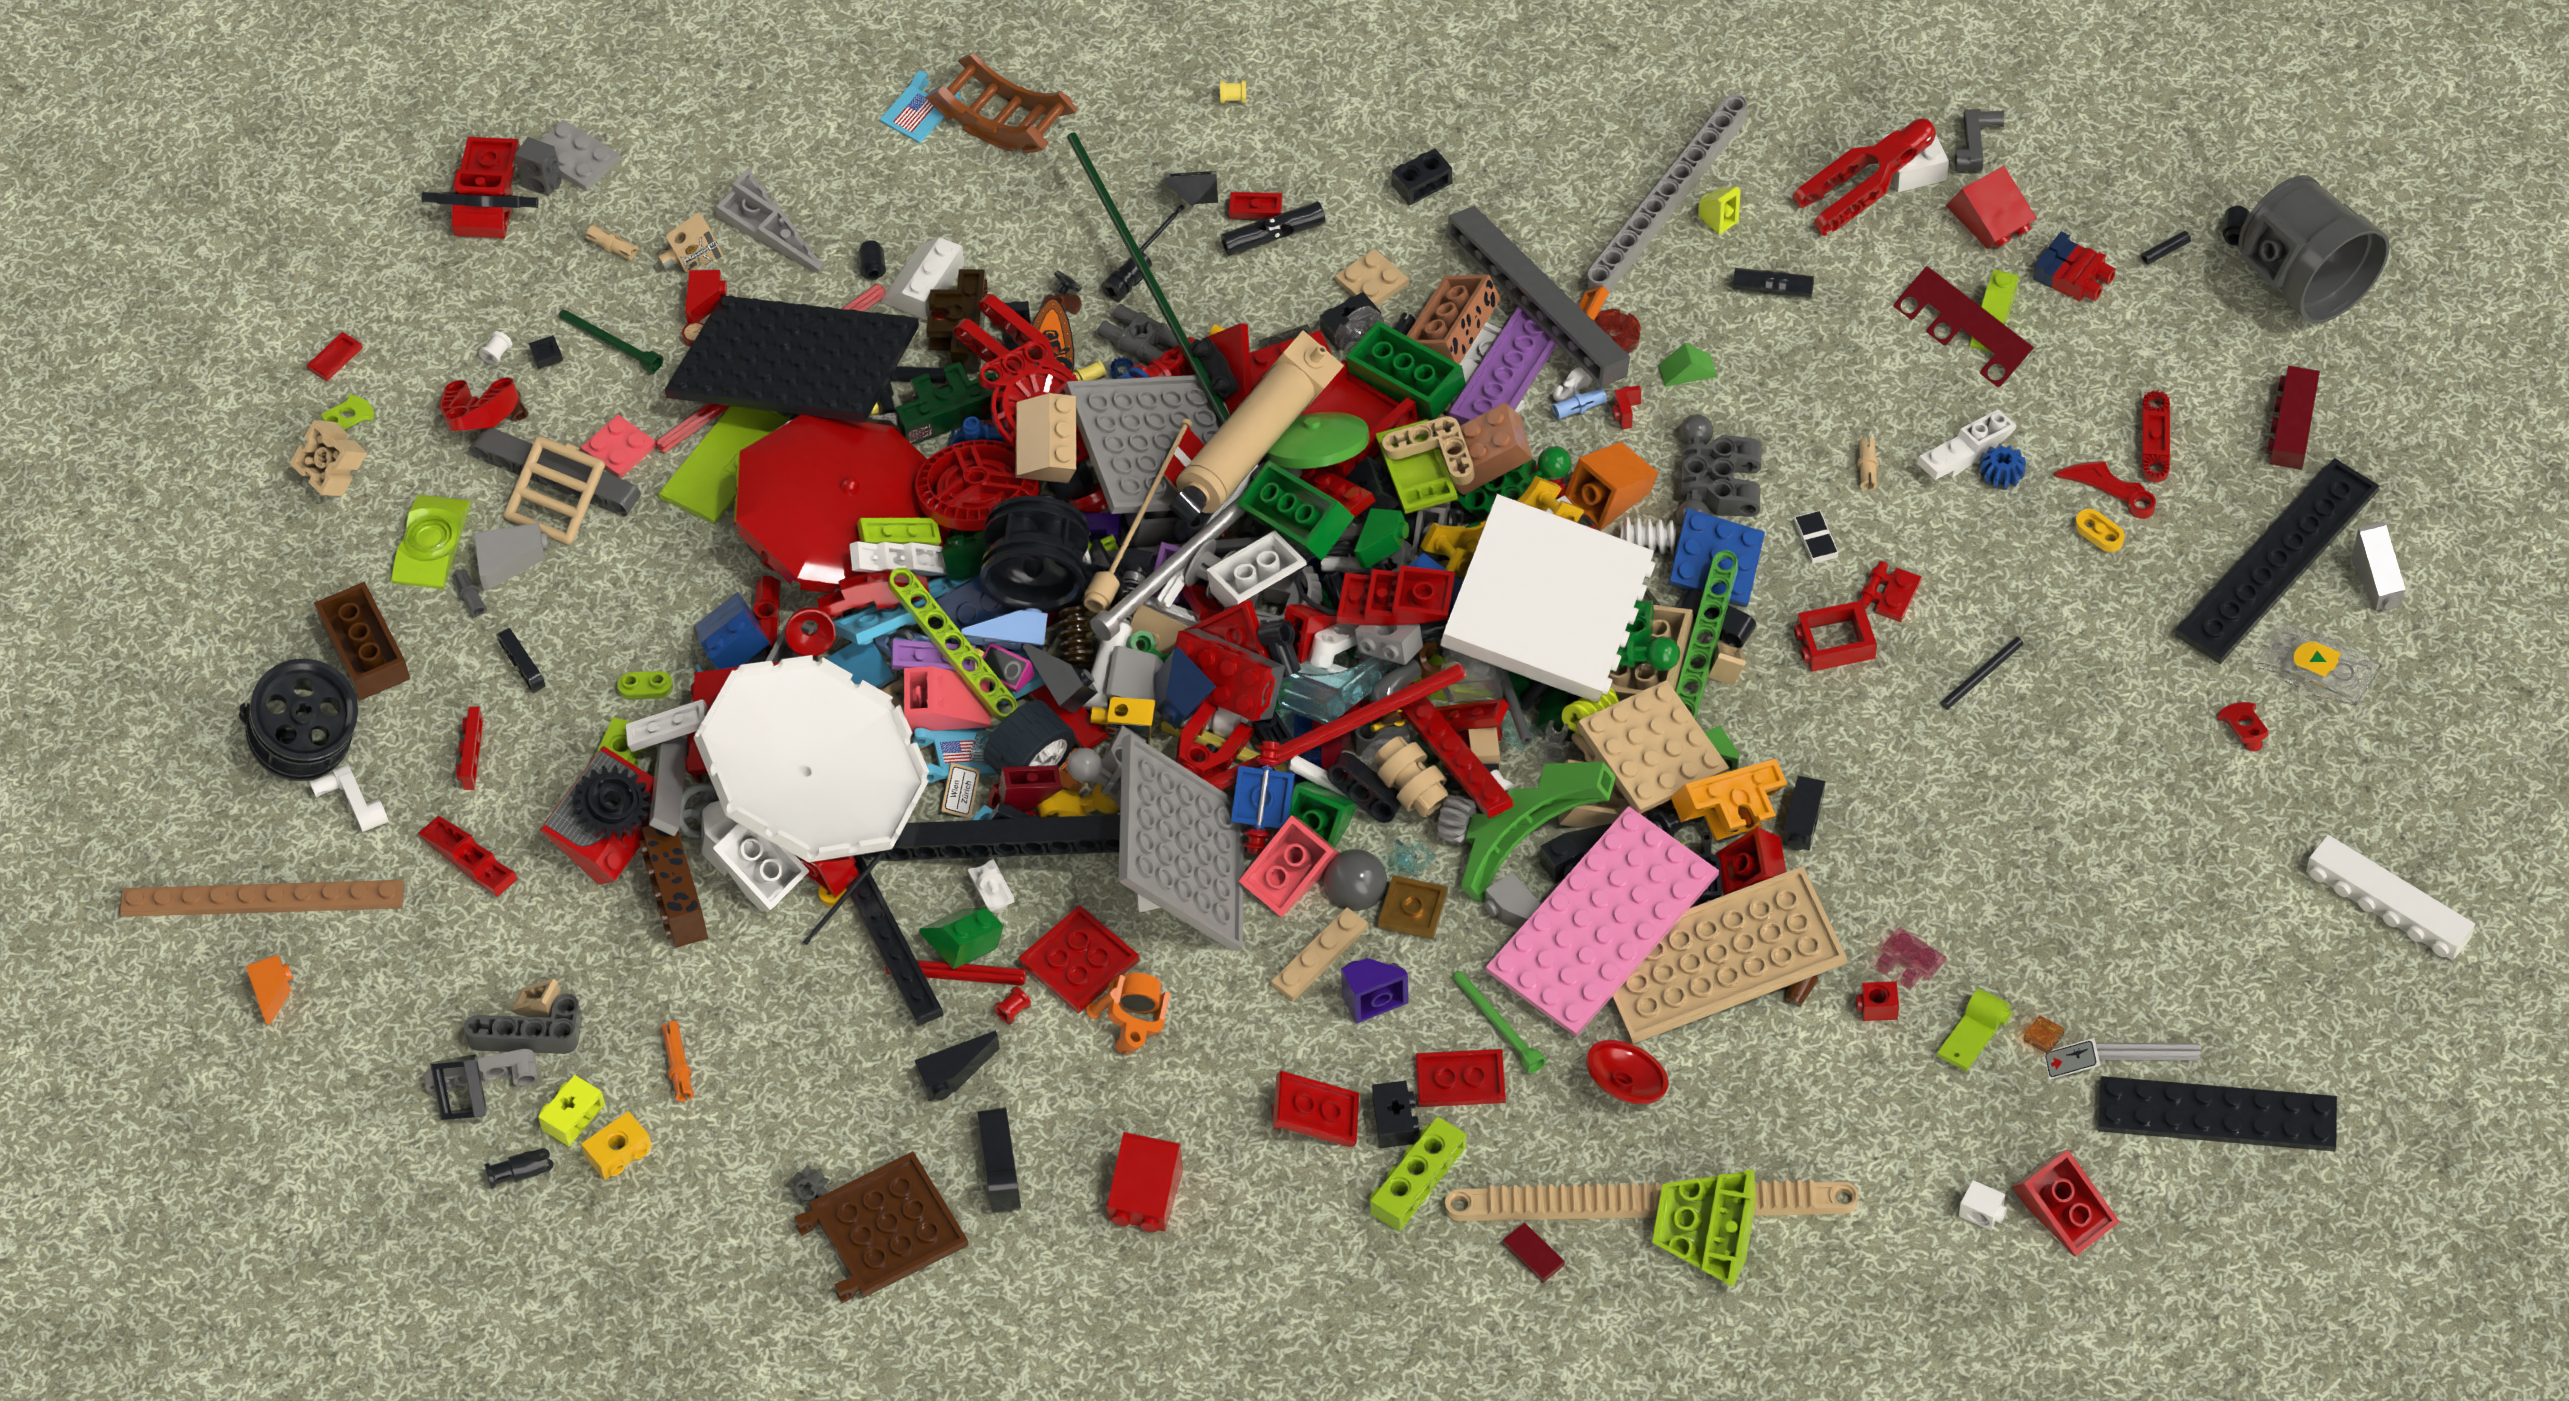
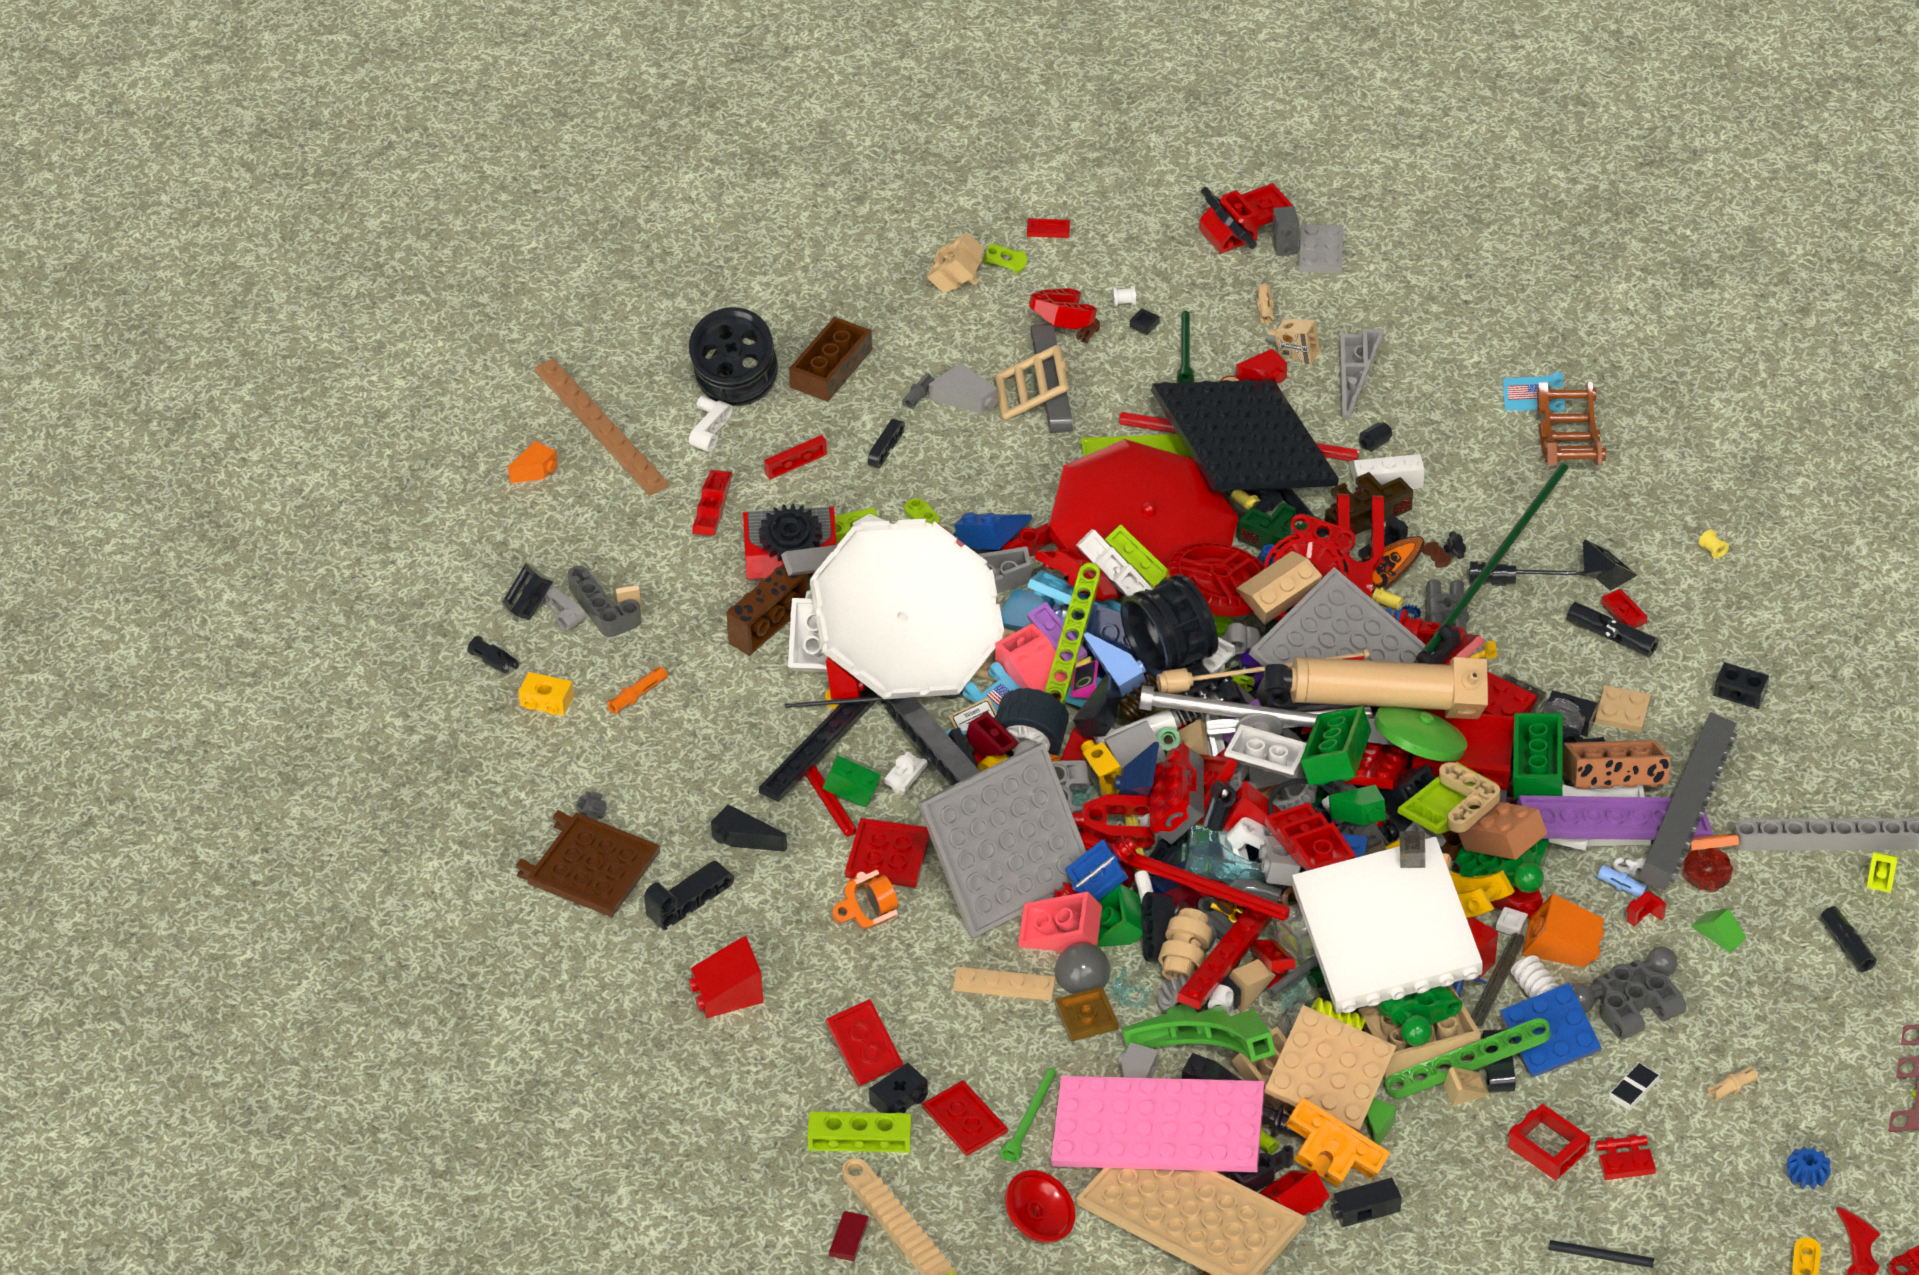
camera: 55 degrees right, 10 degrees down
lime slope [391,494,471,589] -> none
neon yellow brick [538,1075,605,1147] -> none
coral plate [581,414,657,478] -> none
red piece [785,607,836,657] -> none
red bush [993,986,1031,1025] -> none
dark purple slope [1341,958,1409,1024] -> none
white slope [1917,409,2017,480] -> none
none -> clear smoke brick [1399,831,1425,868]

